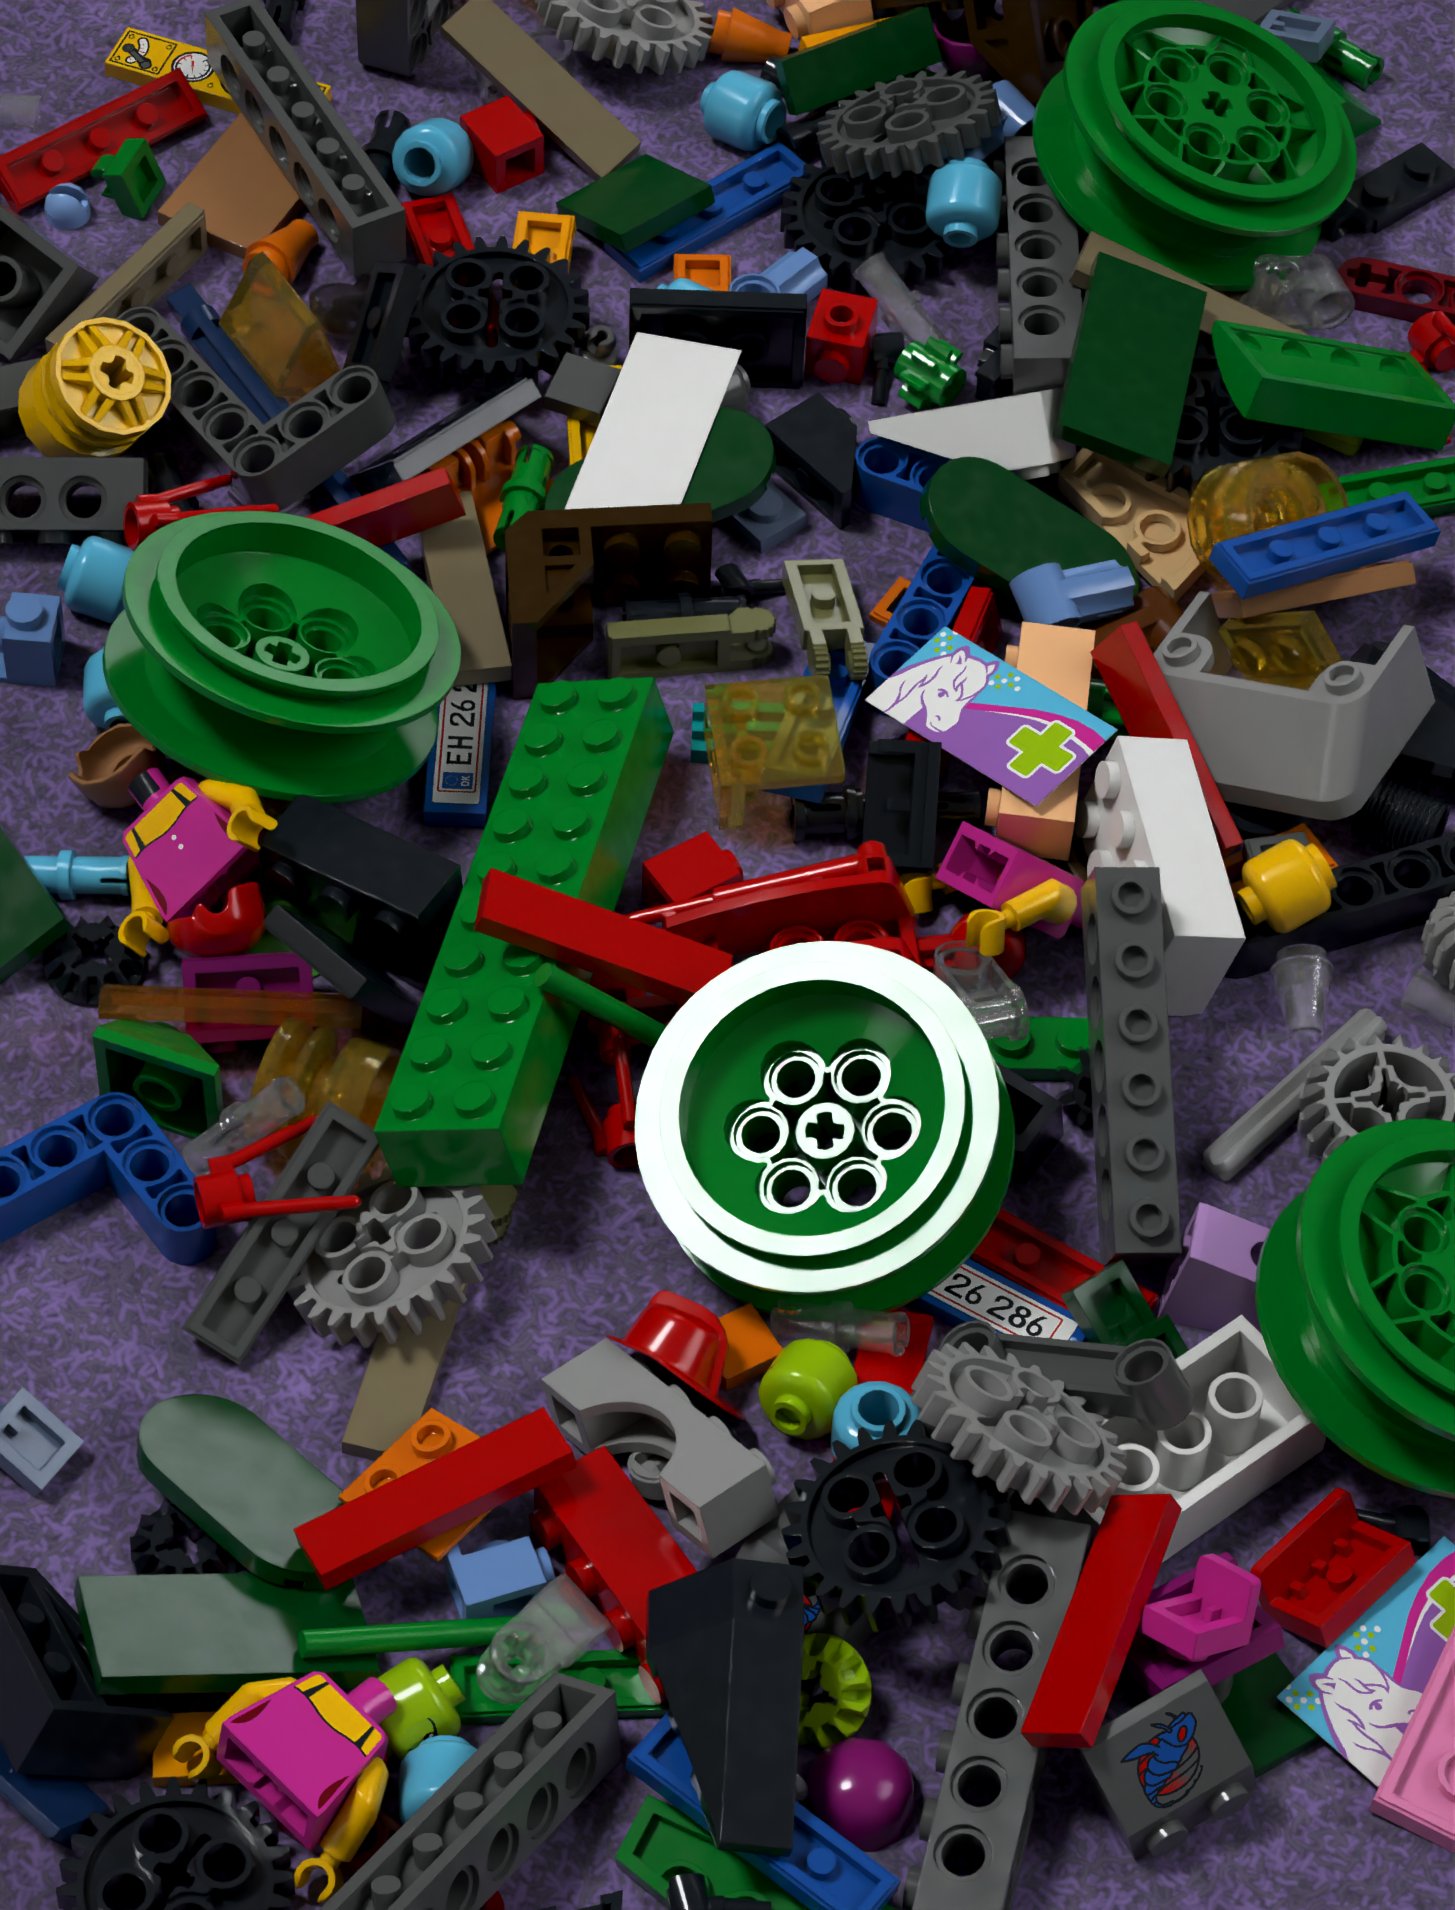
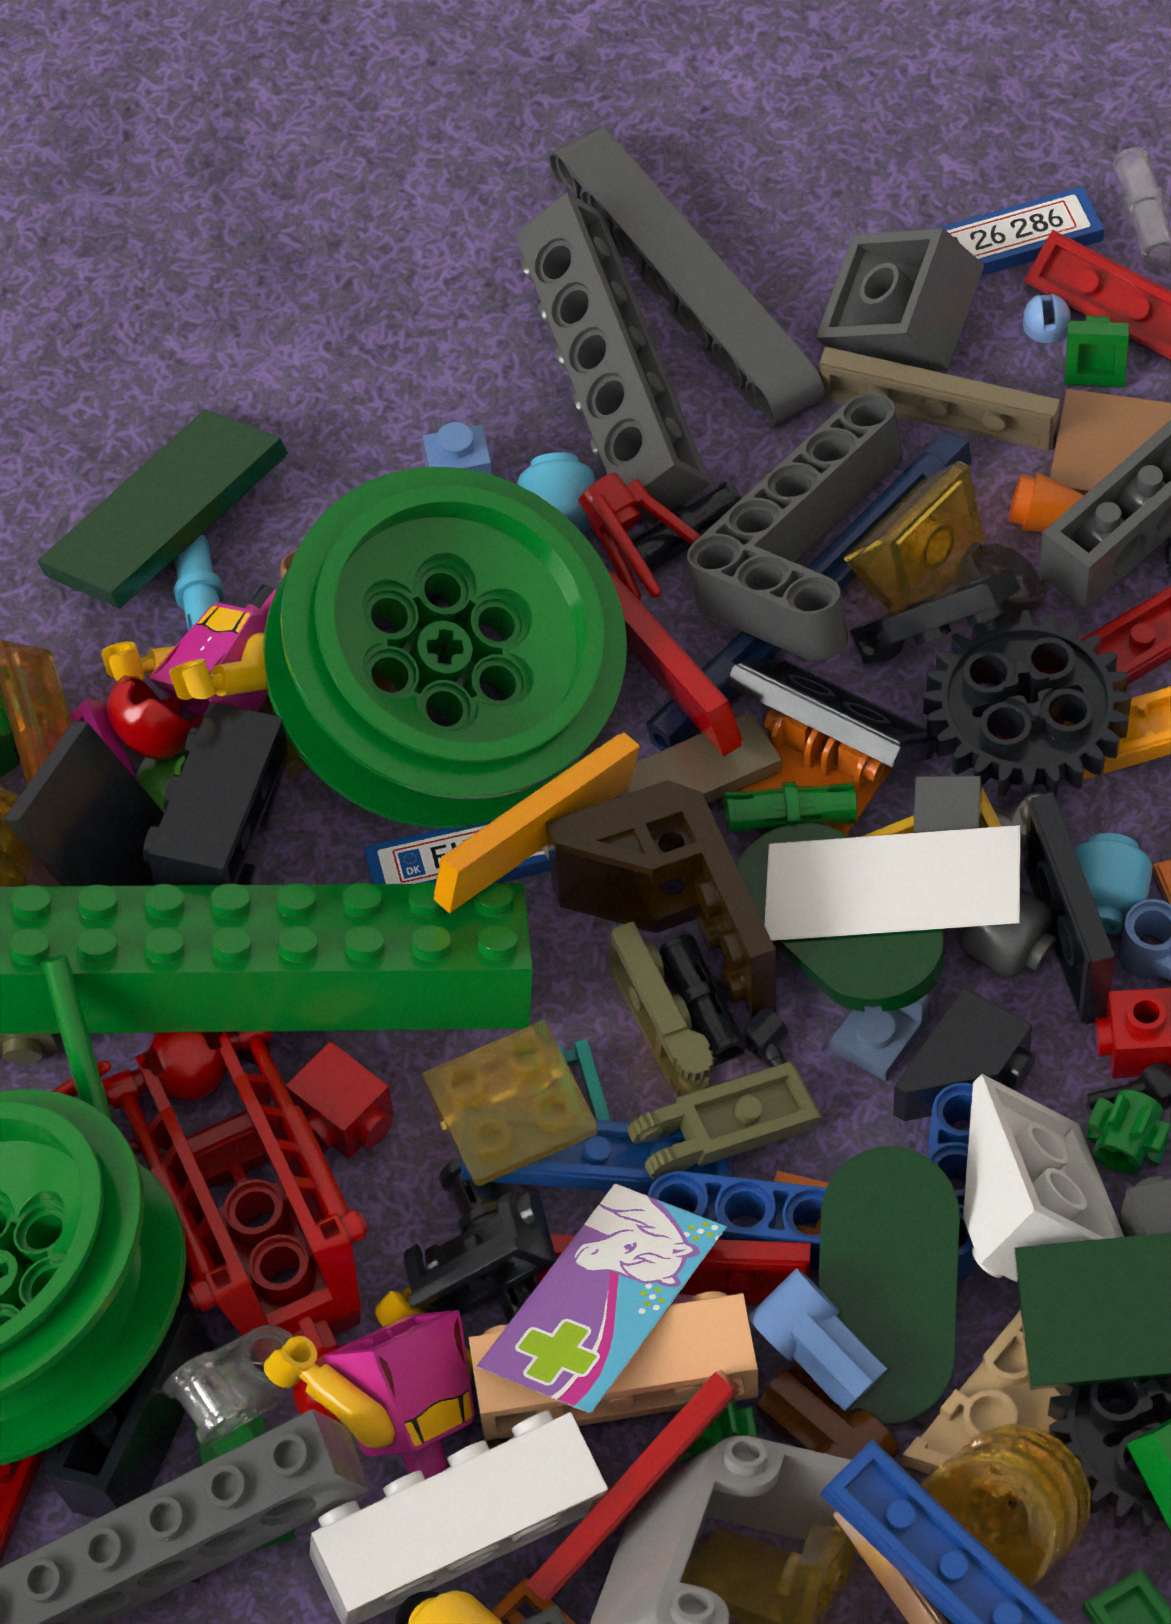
camera: 80 degrees right, 5 degrees up
yellow wheel [18,317,171,458] -> none
black gear [43,915,146,1005] -> none
red tile [474,868,733,1005] -> none
none -> light orange tile [433,732,640,914]

